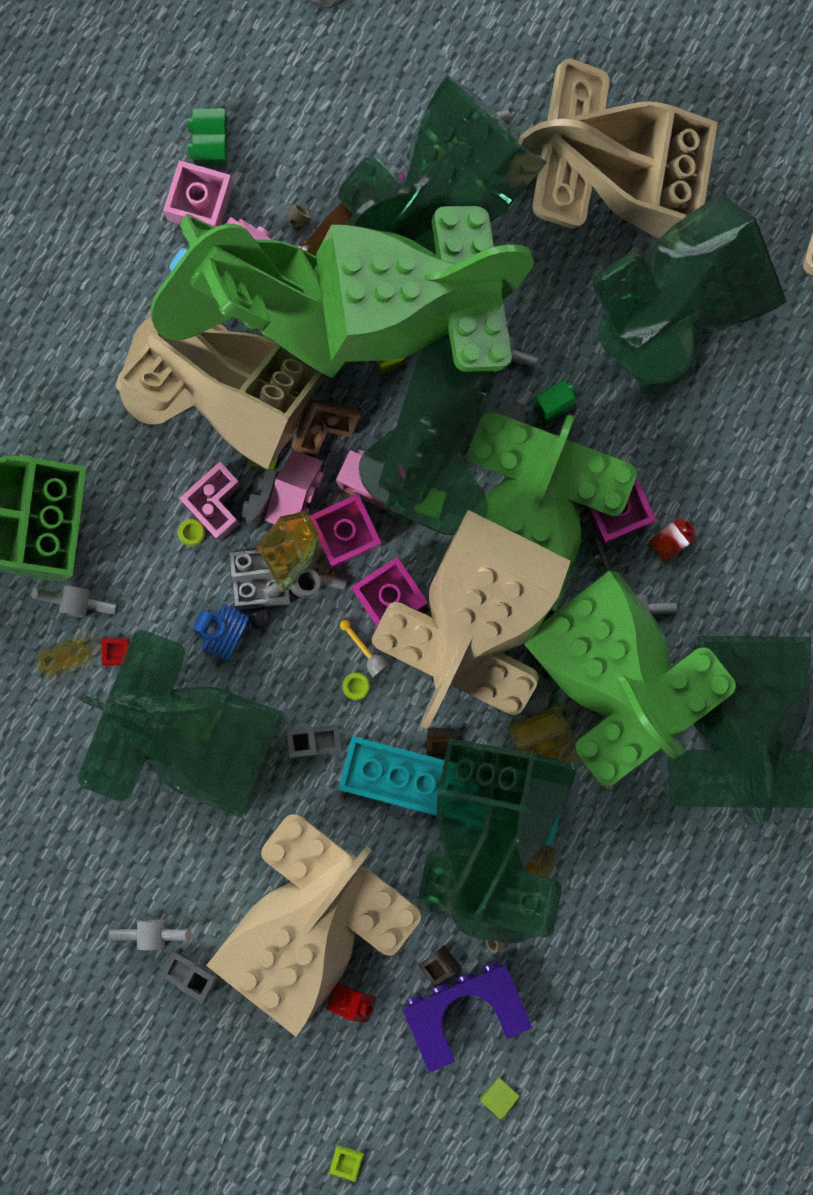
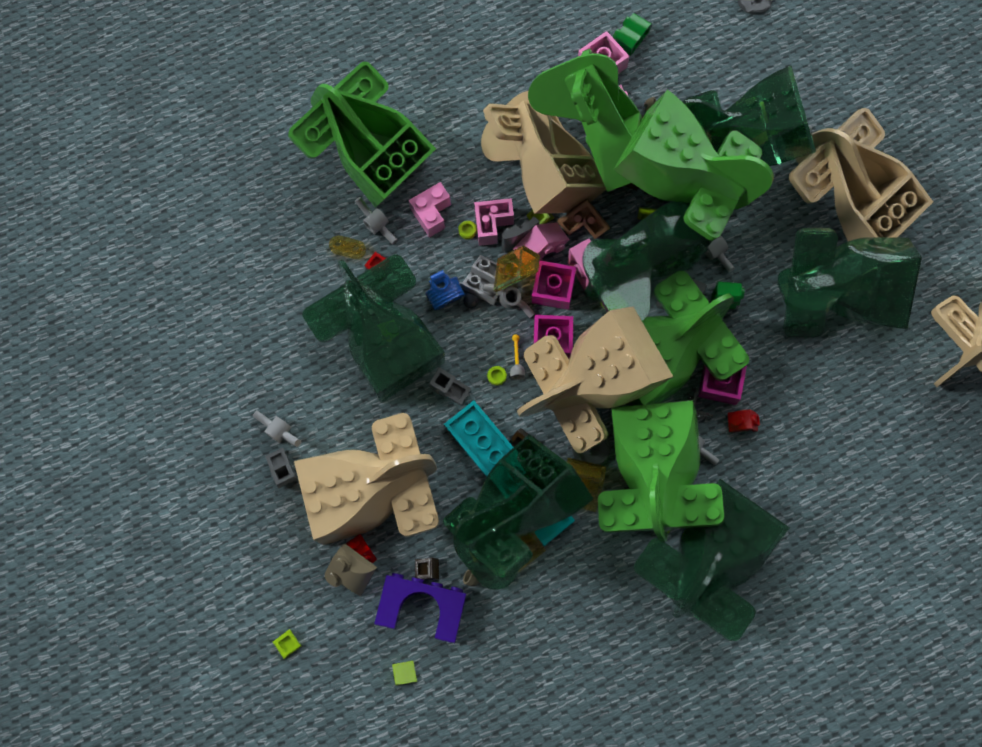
camera: 35 degrees right, 10 degrees down
none -> dark tan slope [325,544,377,596]
none -> bright pink brick [409,182,451,238]

